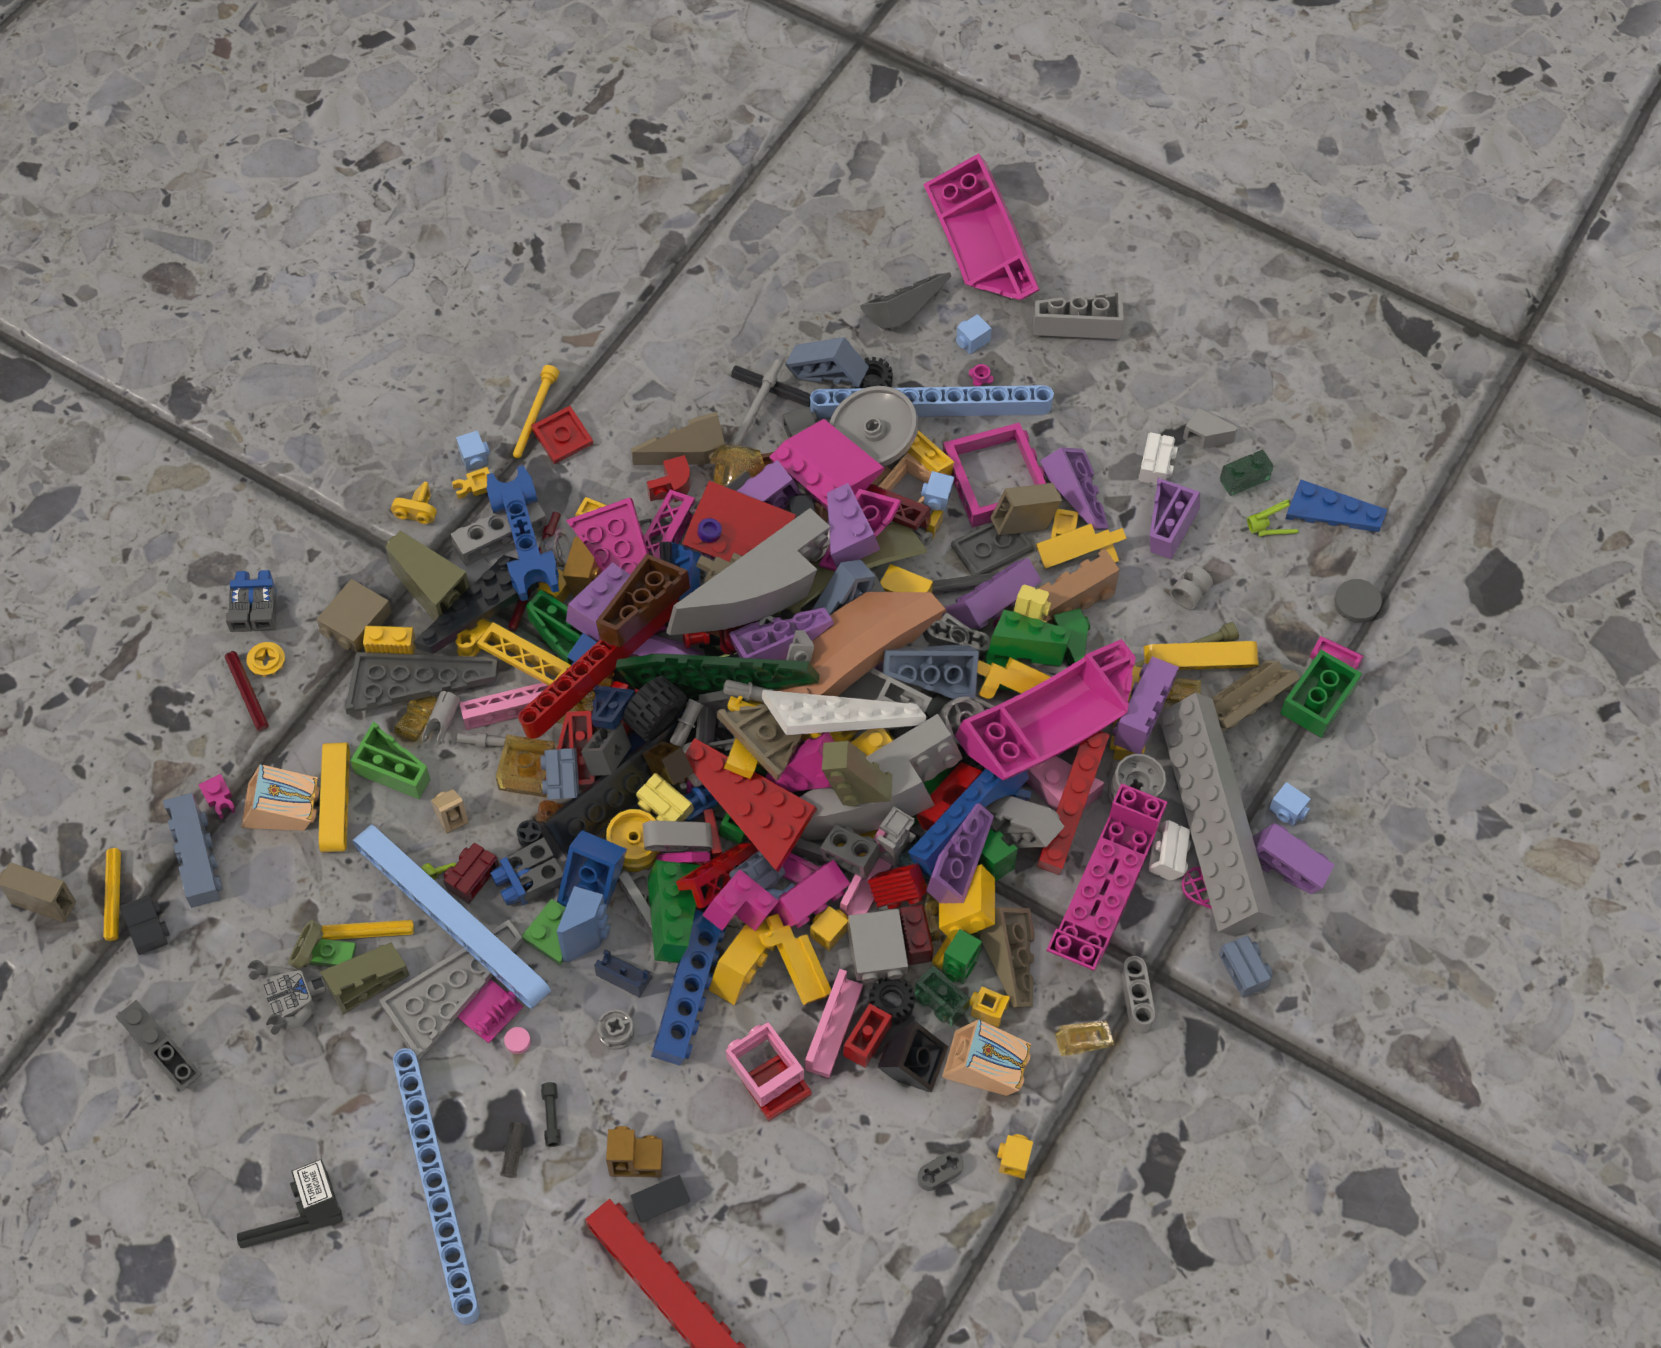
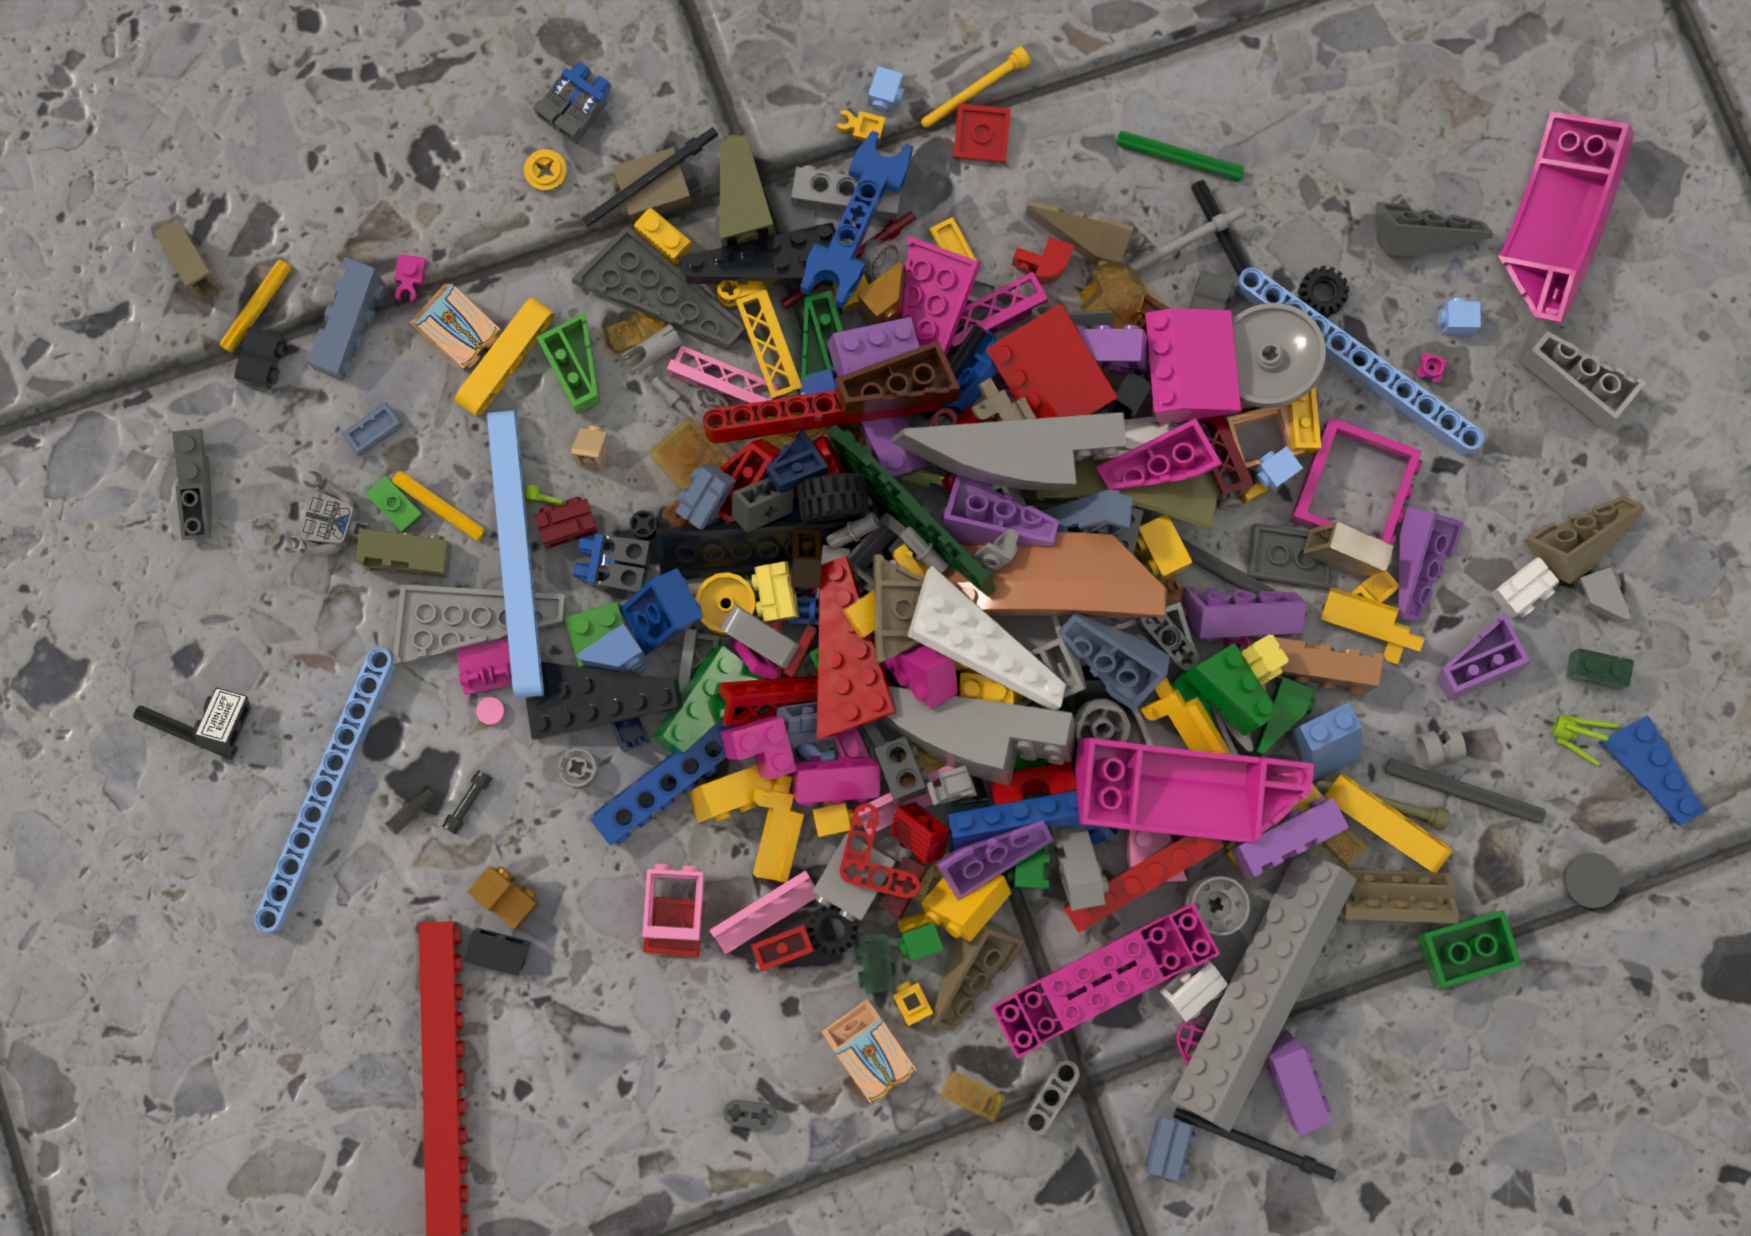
camera: 35 degrees right, 20 degrees up
dark red axle [225,651,269,731] -> none
olive plate [288,920,323,970] -> none
yellow plate [391,498,437,524] -> none
yellow slope [412,481,431,504] -> none
dark purple tile [697,518,722,543] -> none
sand blue wedge [785,337,869,387] -> none
olive wedge [822,741,893,806] -> none
medium lavender wedge [827,483,880,568] -> none
black slope [877,1021,949,1092] -> none
yellow brick [997,1134,1033,1179] -> none
light blue brick [1269,782,1311,826] -> none
dark pink tile [1310,636,1363,670] -> none
none -> sand blue plate [342,402,403,456]
none -> black wing [526,662,683,740]
none -> black bar [582,127,718,227]
none -> light grey wheel [686,388,729,428]
none -> red beam [840,803,920,898]
none -> green axle [1116,131,1244,181]
none -> black bar [1173,1107,1336,1180]
none -> medium blue slope [1286,702,1362,782]
none -> dark grey axle [1385,759,1546,823]
none -> dark tan wedge [1526,496,1645,584]

